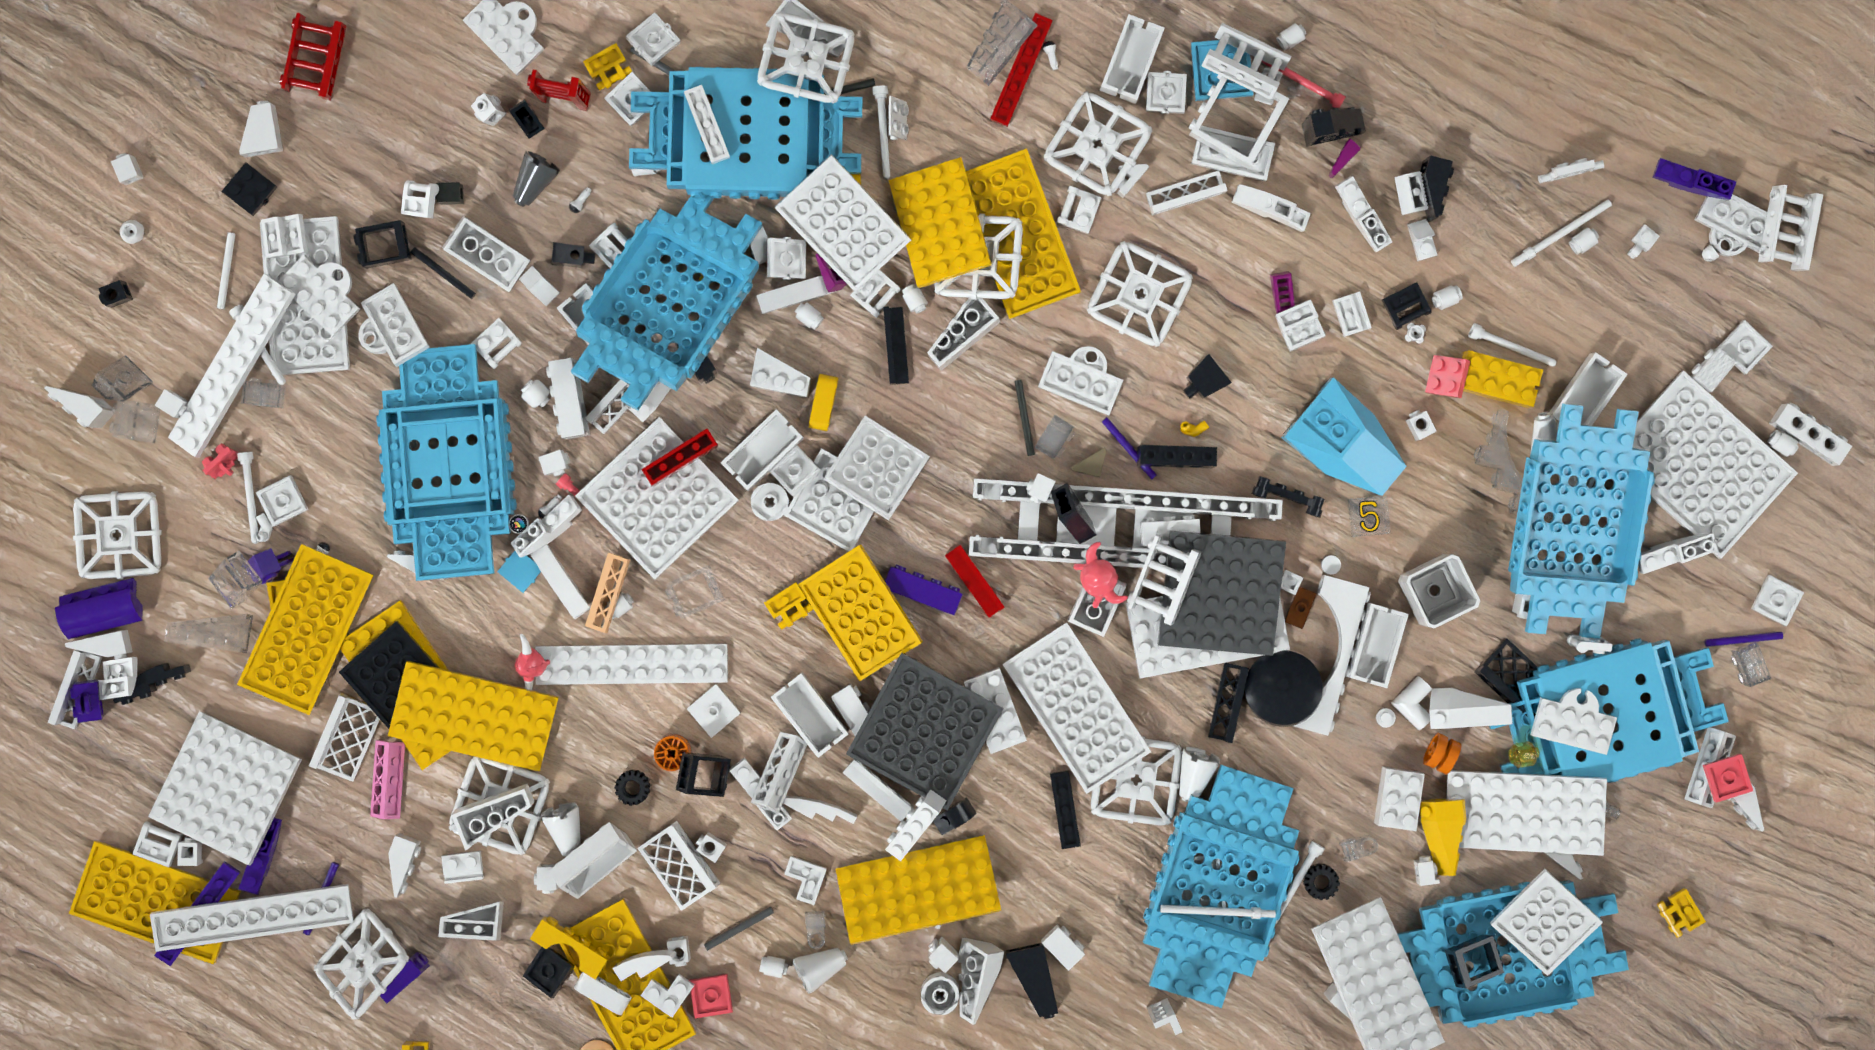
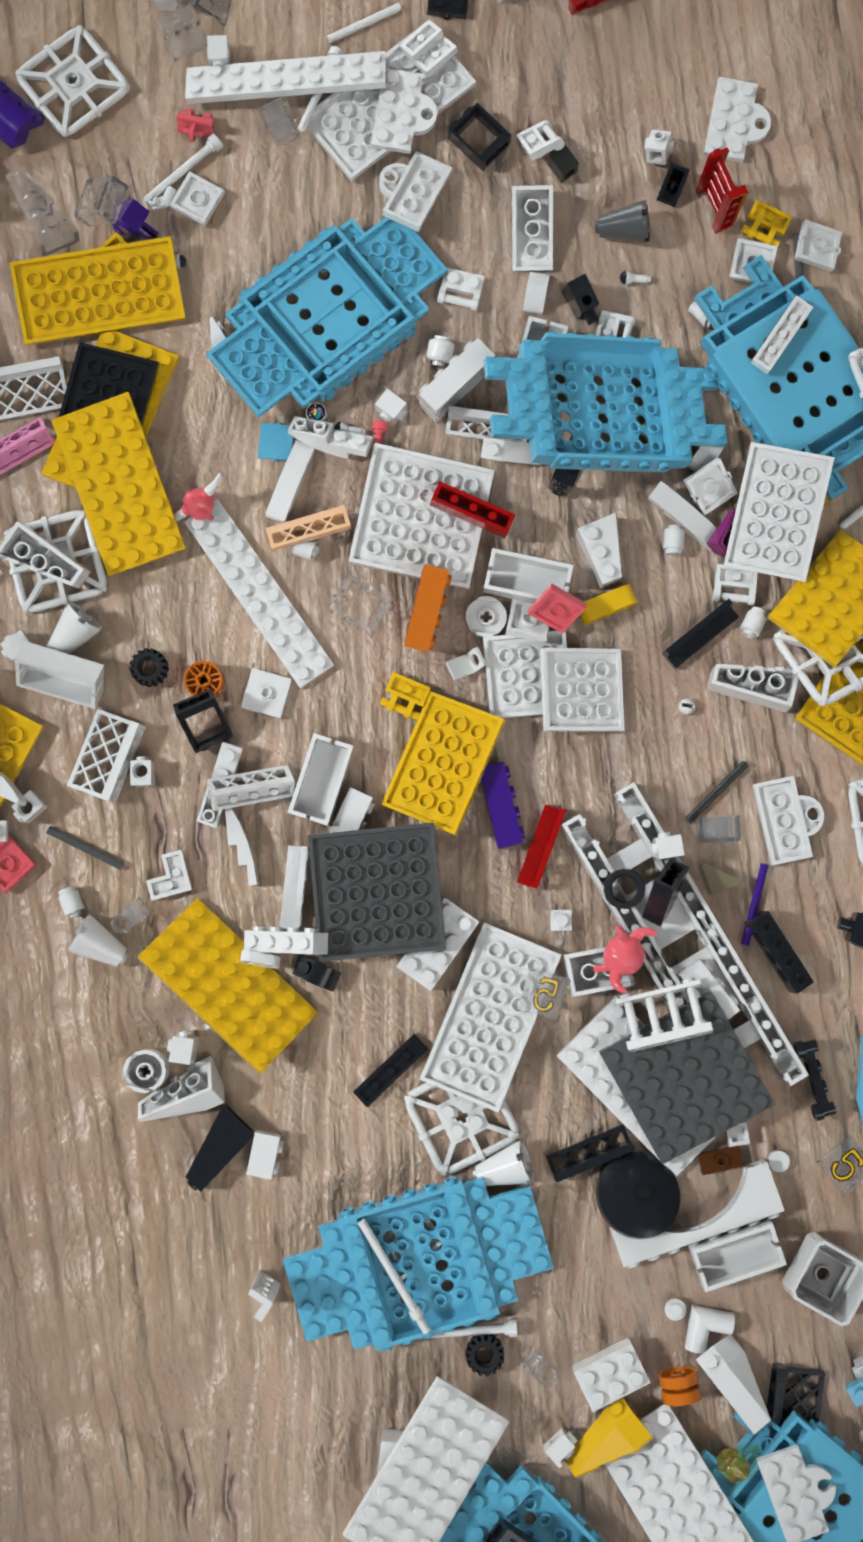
camera: 65 degrees right, 5 degrees down
black bar [410,247,476,299] -> none
yellow arm [1180,420,1209,437] -> none
none -> white beam [240,950,281,969]
none -> orange brick [404,564,452,652]
none -> white bracket [446,647,486,680]
none -> clear tile [518,968,571,1021]
none -> coral plate [528,583,586,634]
none -> white plate [550,910,572,931]
none -> black tyre [603,869,645,909]
none -> white hinge [678,698,695,715]

